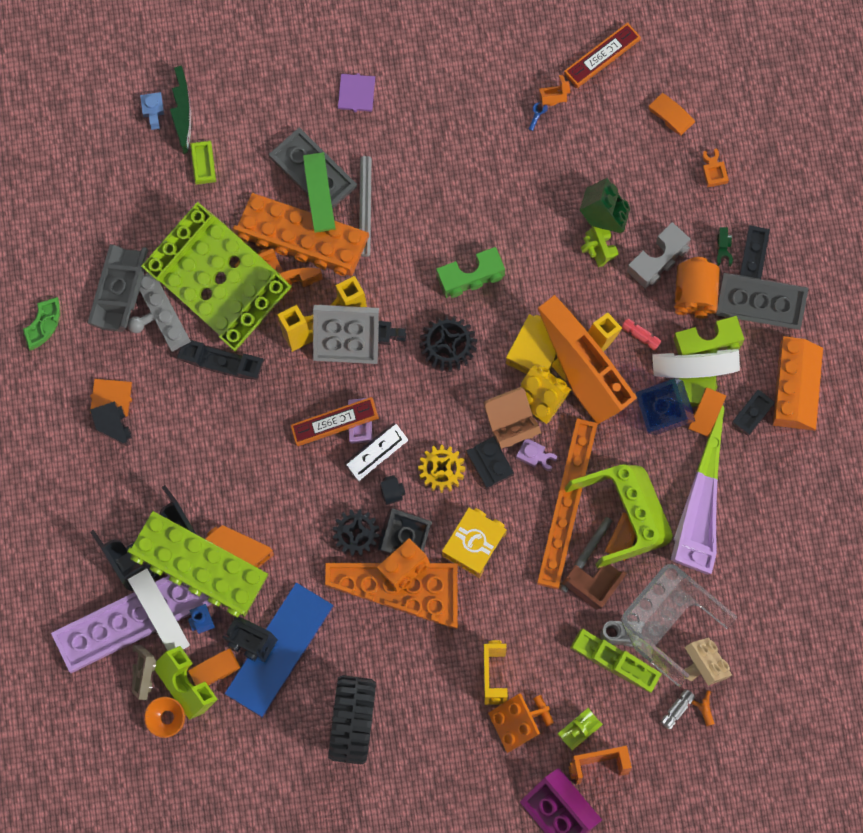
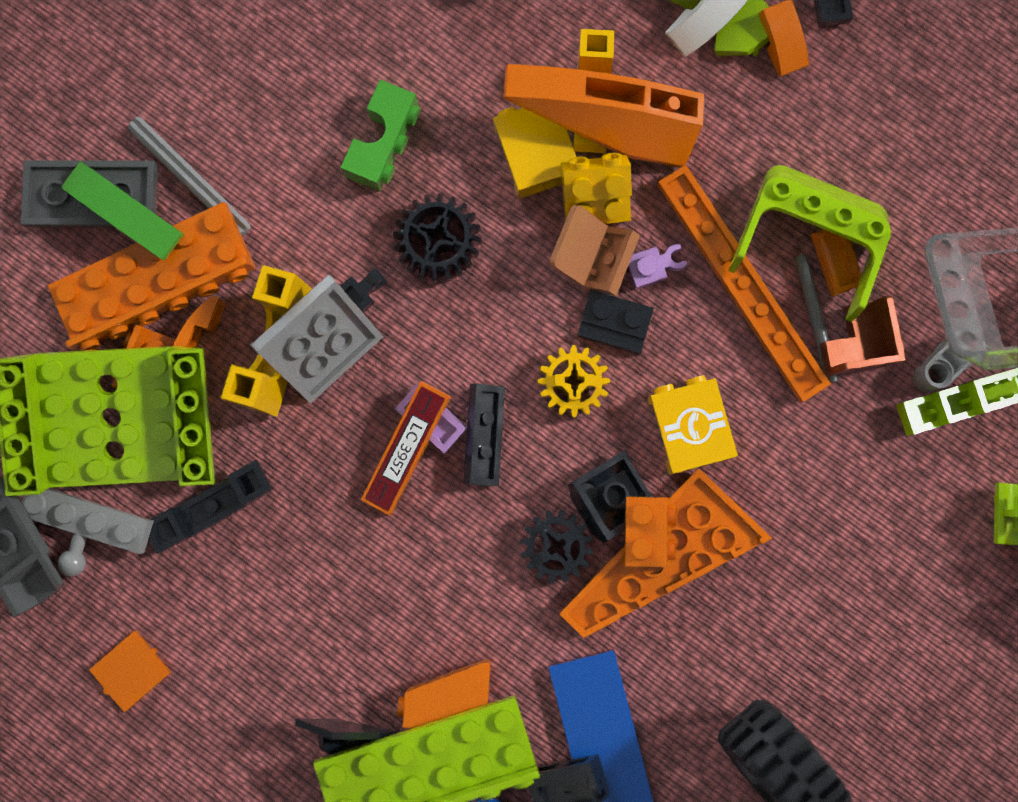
camera: 45 degrees left, 10 degrees up
black slope [90,401,132,446] -> none
medium lavender piece [338,73,375,112] -> none
black plate [380,475,406,505] -> none
yellow panel [484,640,508,705] -> none
orange plate [488,693,555,753] -> none
coral axle [622,319,661,350] -> none
clear blue brick [636,378,695,435] -> none
lavender plate [671,405,724,575] -> none

